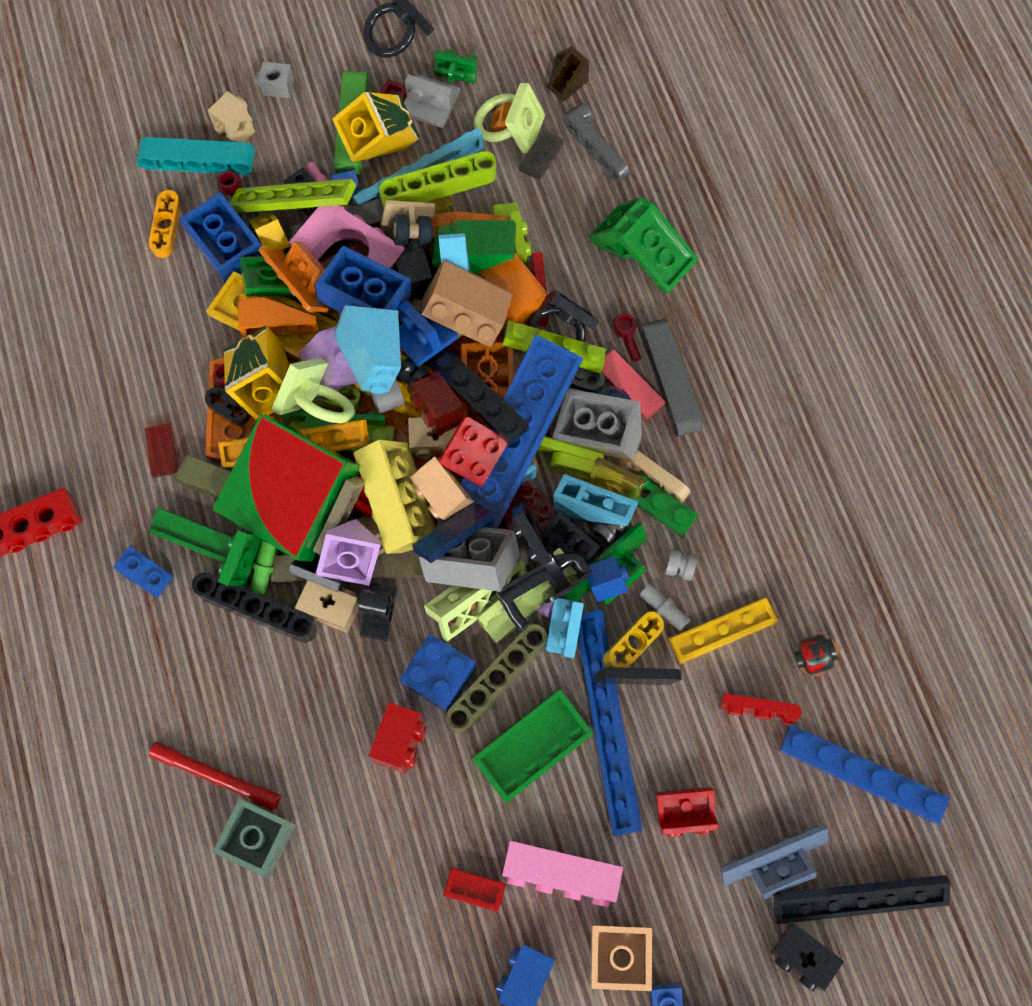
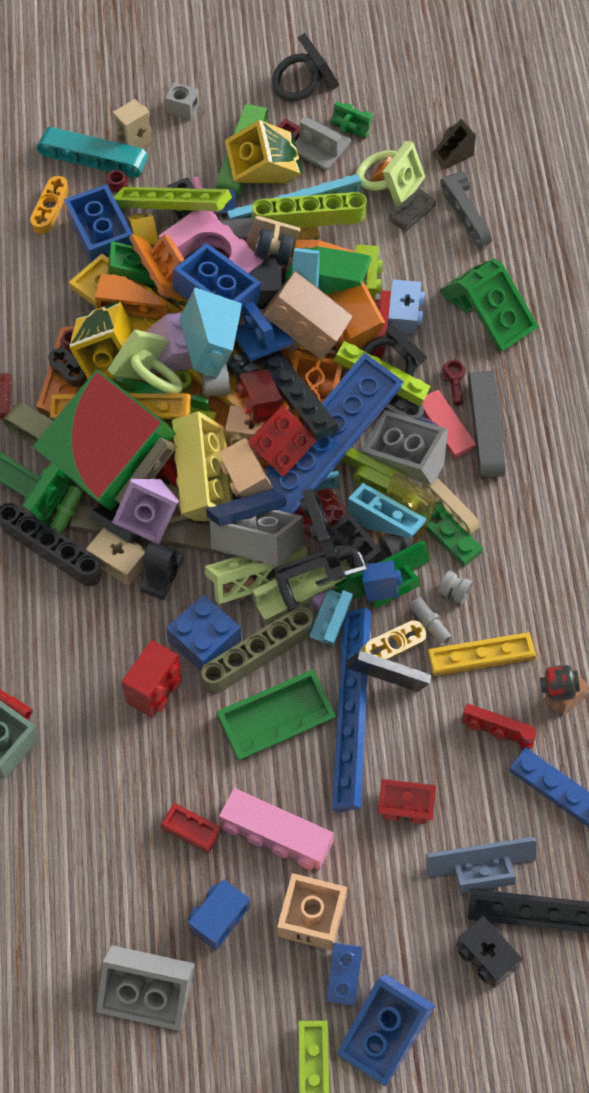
camera: 10 degrees right, 10 degrees down
none -> light blue brick [388,280,425,335]

